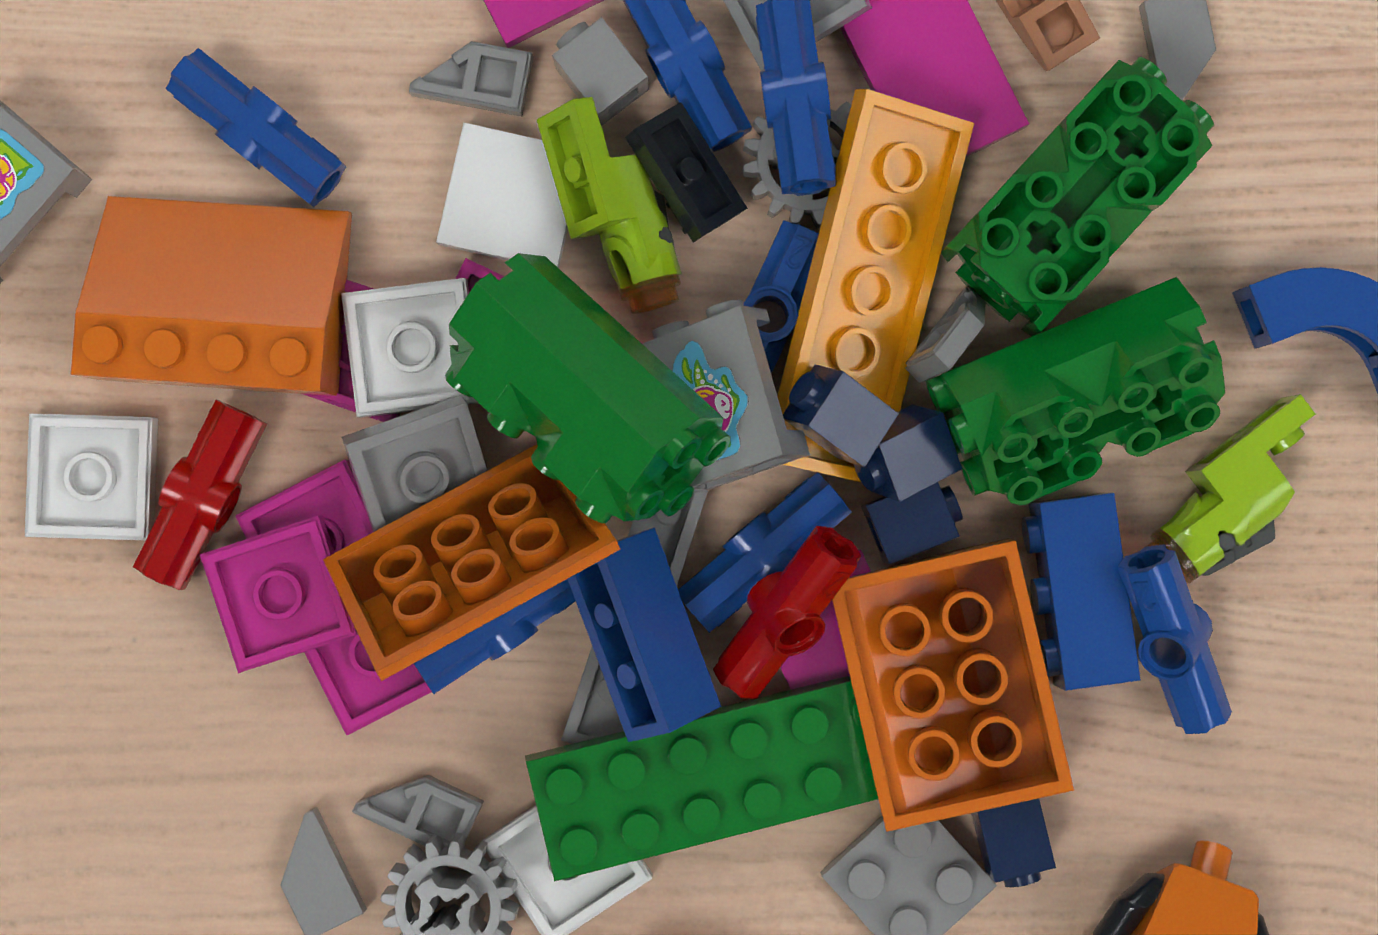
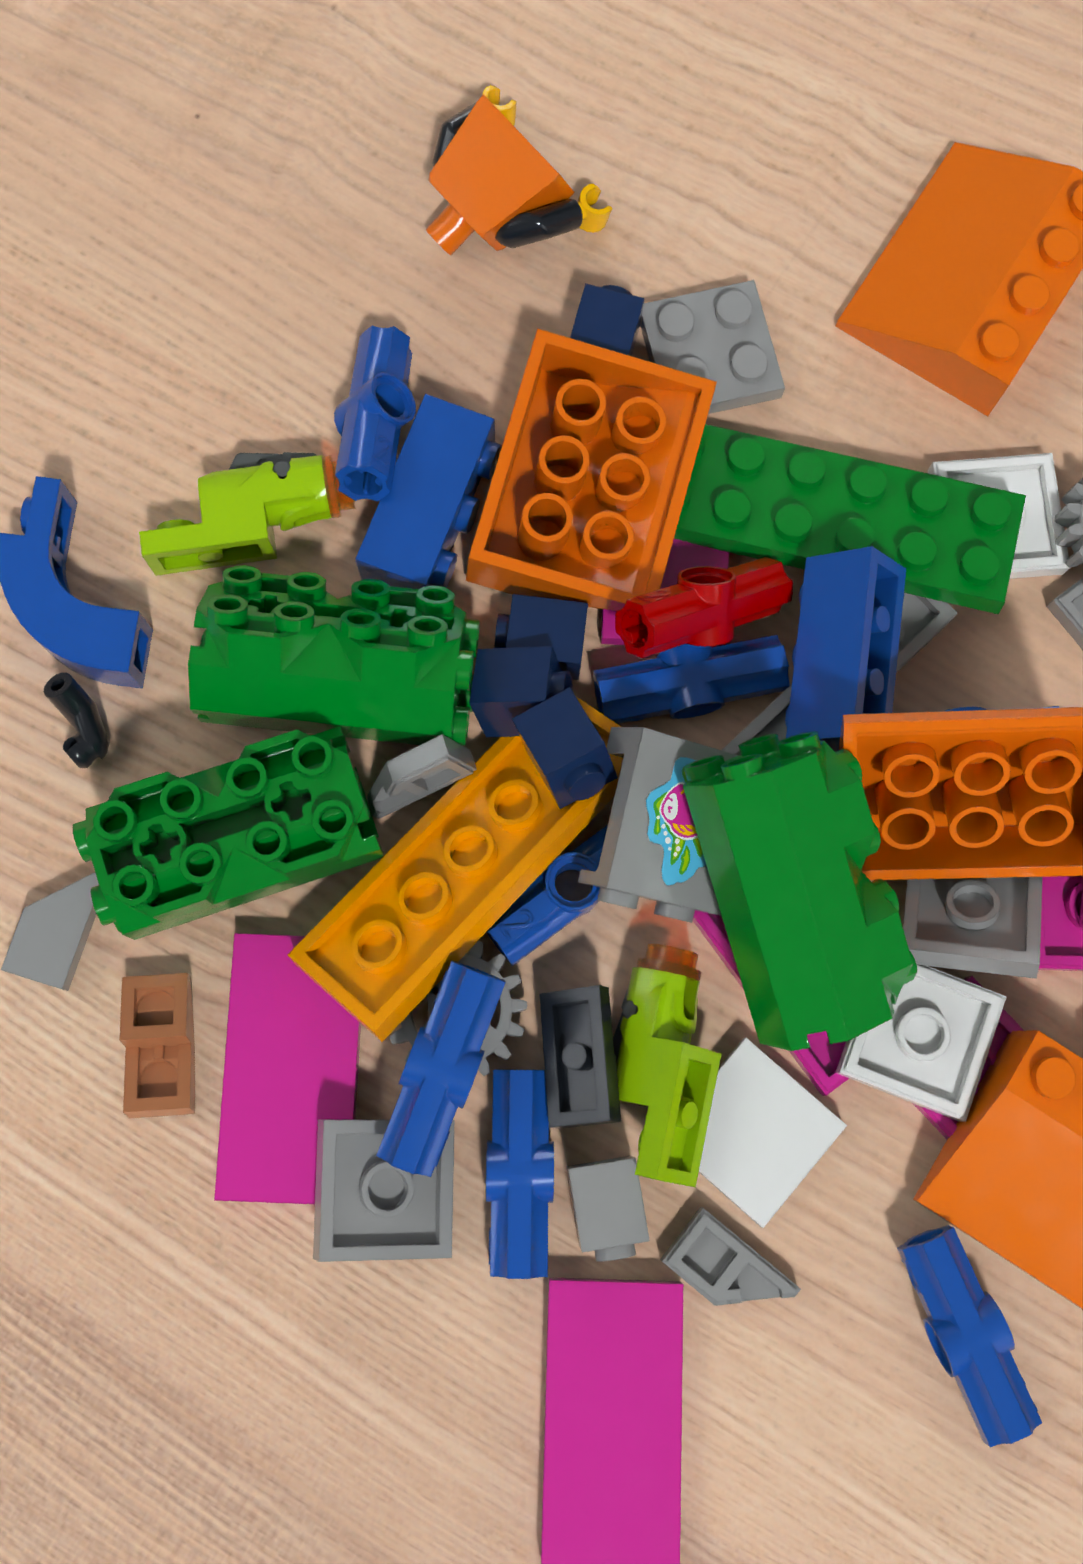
camera: 155 degrees left, 10 degrees down
none -> black arm [43,673,109,768]

